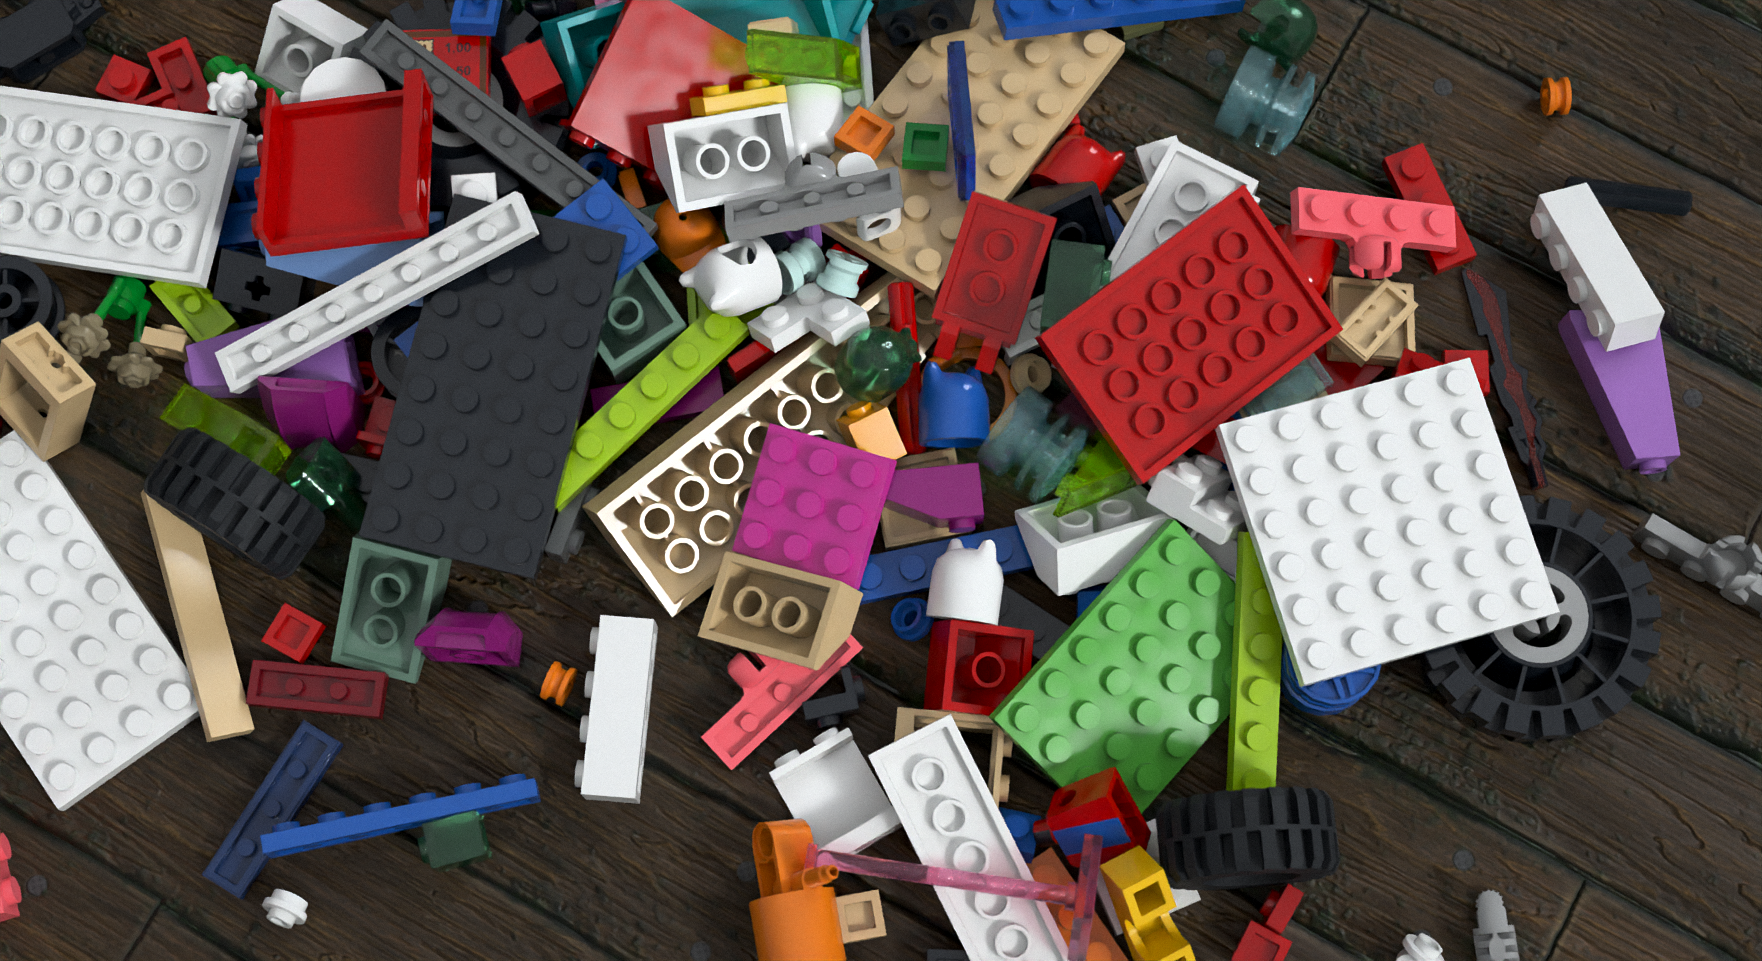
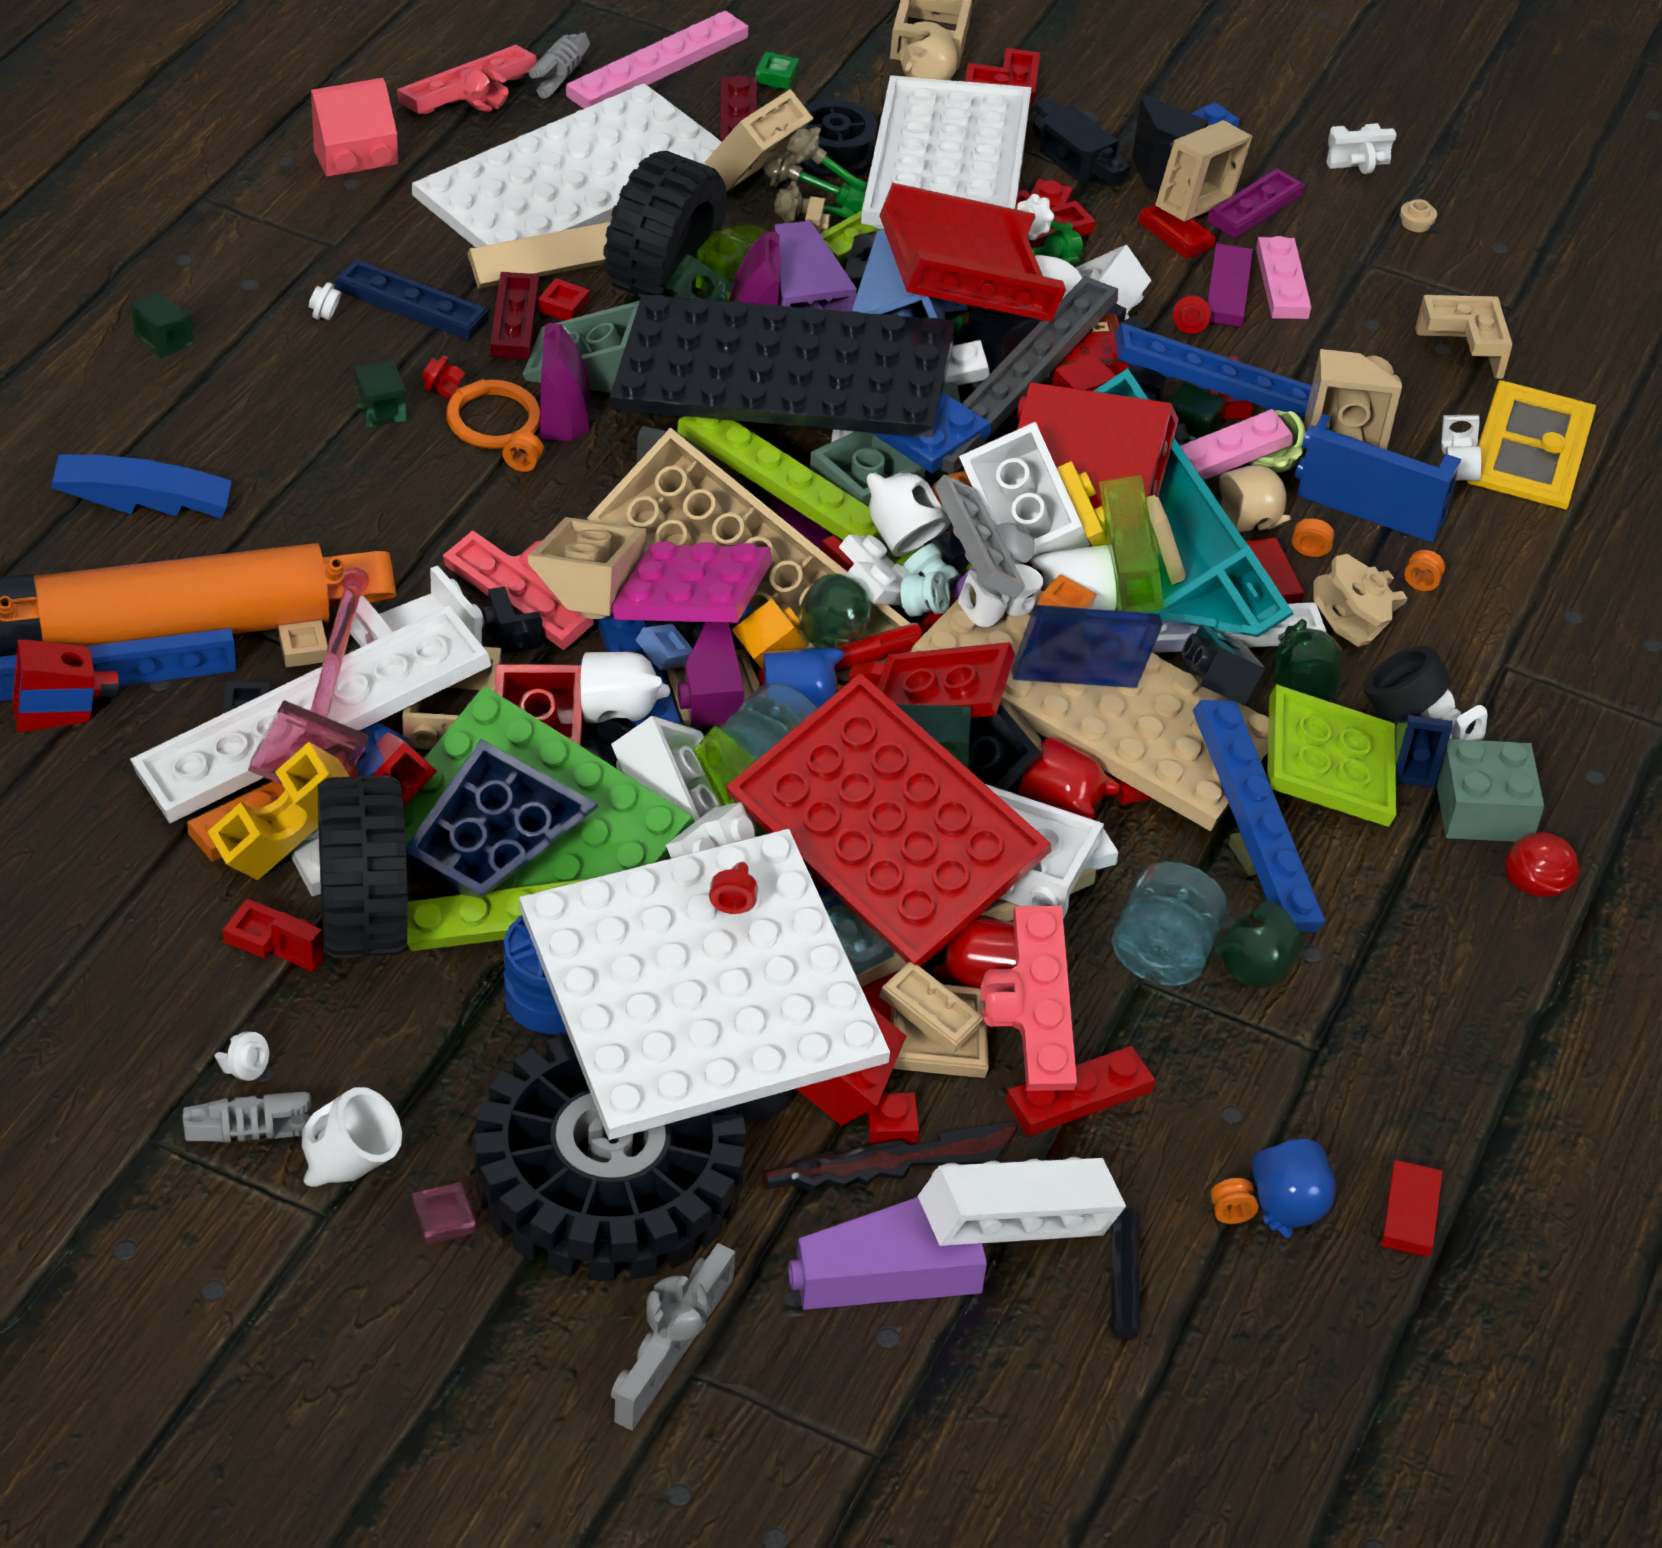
camera: 80 degrees right, 30 degrees down
white plate [215,191,539,394] -> none
blue plate [260,774,541,859] -> none
white brick [575,615,658,804] -> none
none -> white piece [302,1087,402,1187]
none -> dark blue wedge [406,739,598,898]
none -> clear pink plate [412,1182,475,1245]
none -> red plate [421,355,465,399]
none -> orange piece [446,379,540,449]
none -> medium blue plate [635,624,693,670]
none -> red tile [709,862,758,914]
none -> blue helmet [1251,1139,1336,1238]

